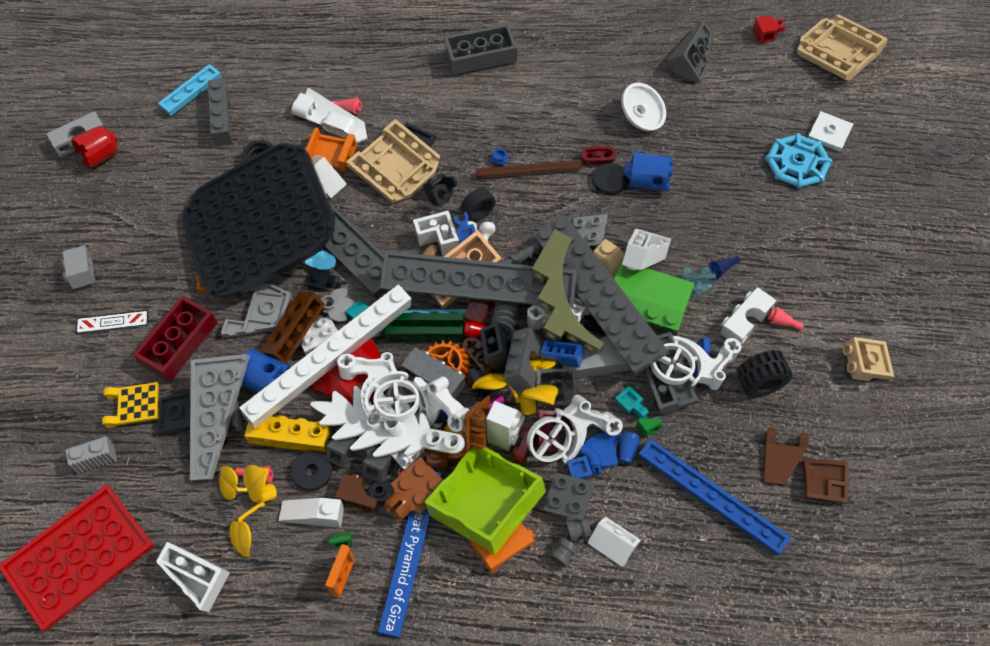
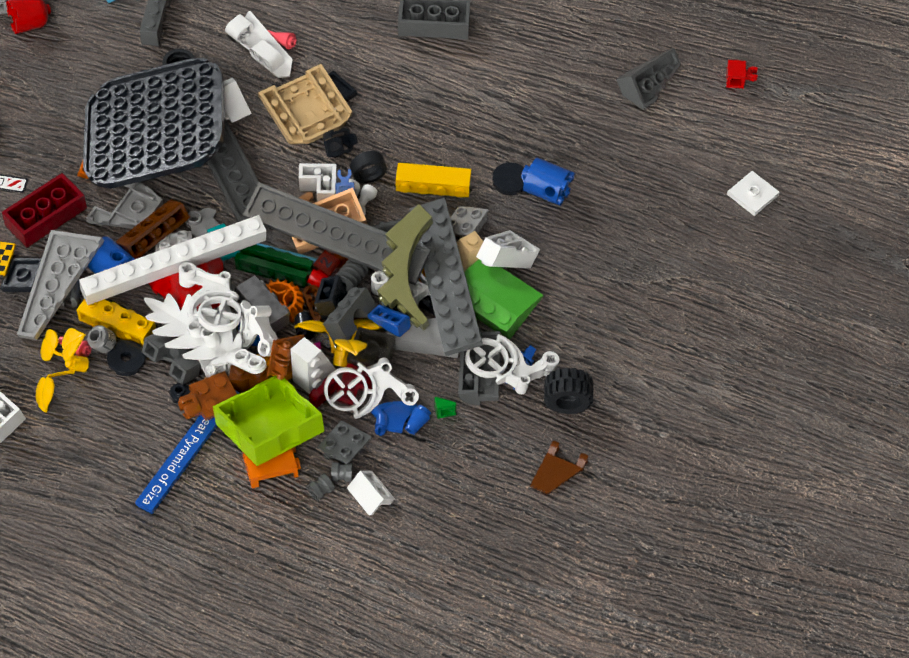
camera: 15 degrees right, 5 degrees down
white slope [279,498,344,528] -> none
medium azure piece [302,250,336,270] -> none
orange panel [304,128,357,173] -> none
black plate [307,269,342,291] -> none
orange plate [325,544,355,599] -> none
green slope [329,530,354,549] -> none
reddish brown arch [335,474,379,514] -> none
reddish brown axle [476,160,581,179] -> none
blue plate [491,148,509,165] -> none
blue plate [566,456,593,479] -> none
dark red plate [581,146,616,165] -> none
teal plate [615,386,649,419] -> none
white dish [621,83,666,132] -> none
blue plate [638,439,791,556] -> none
clear light blue hips [680,267,716,296] -> none
clear blue cone [708,256,740,279] -> none
white arch [721,287,776,345] -> none
medium azure plate [765,133,832,189] -> none
coral cone [767,306,804,331] -> none
tan wedge [797,14,888,81] -> none
reddish brown plate [802,459,849,505] -> none
tan plate [843,337,894,381] -> none
none -> light grey head [87,325,116,353]
none -> yellow brick [396,163,471,197]

